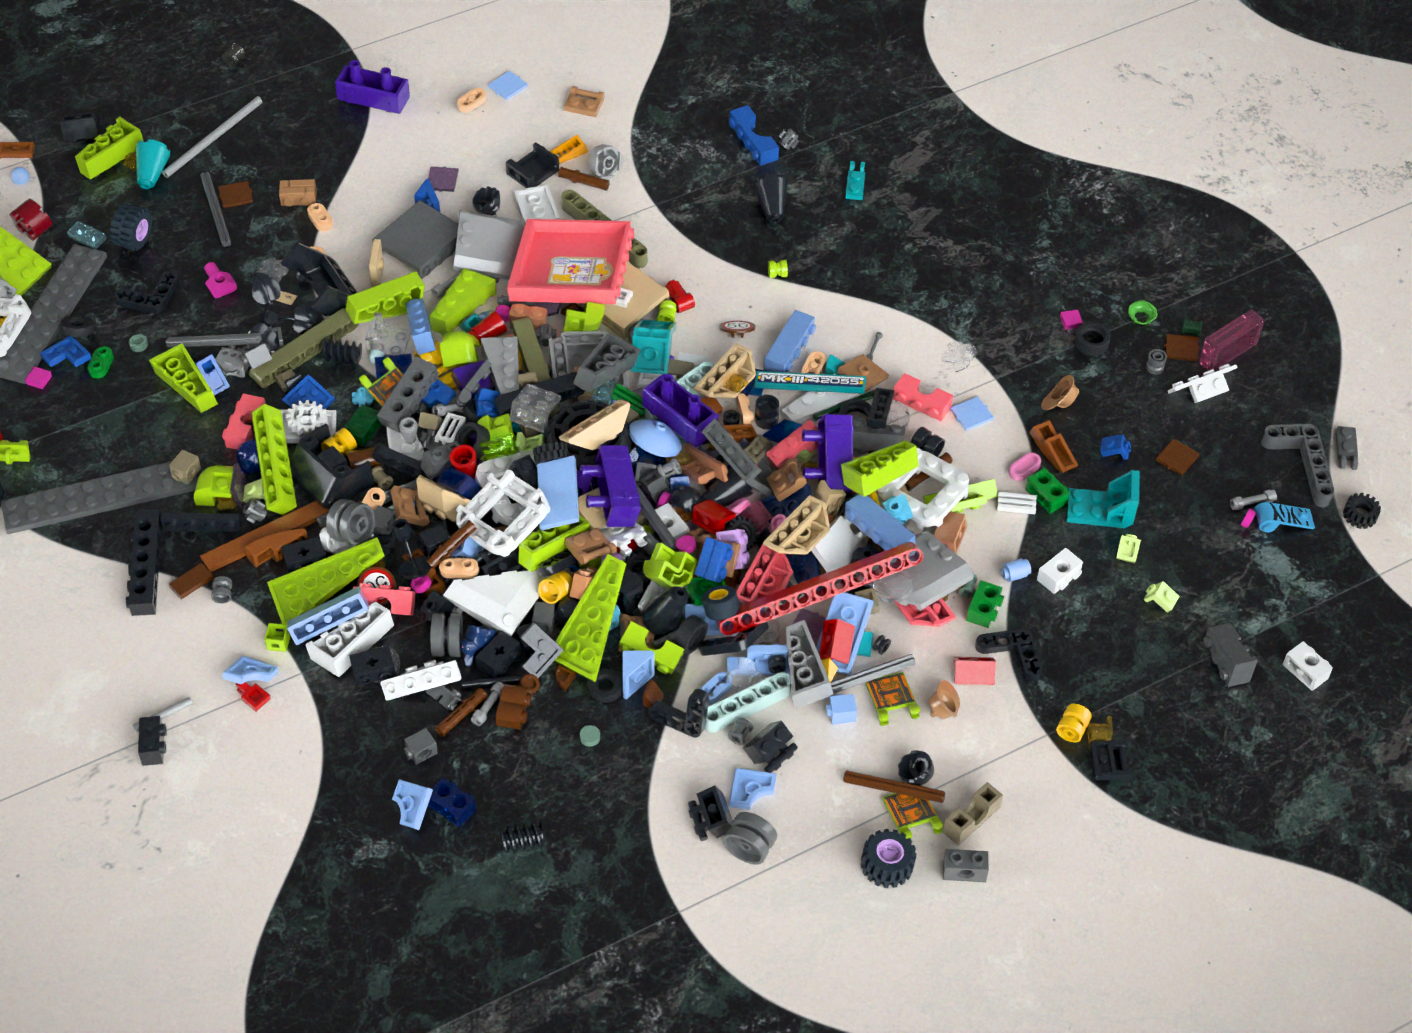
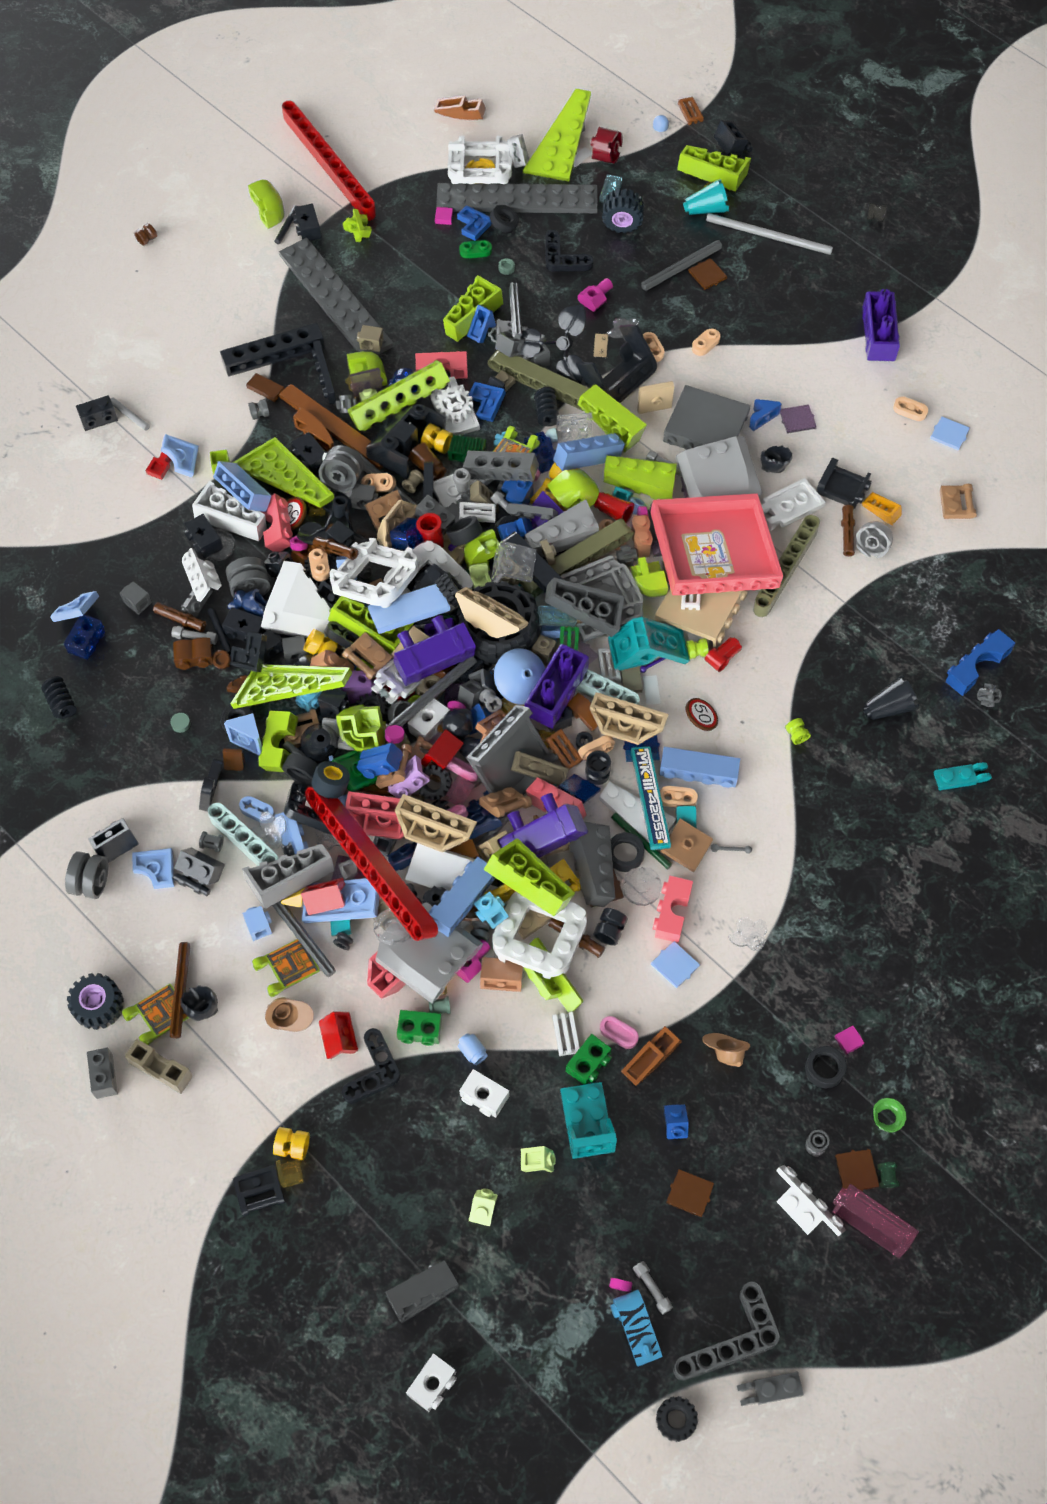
camera: 75 degrees right, 10 degrees up
medium nougat brick [279,179,317,206] -> none
clear neon green arm [480,434,517,461] -> none
clear yellow plate [726,374,748,393] -> none
black plate [866,387,895,429] -> none
none -> light grey tile [338,859,358,880]

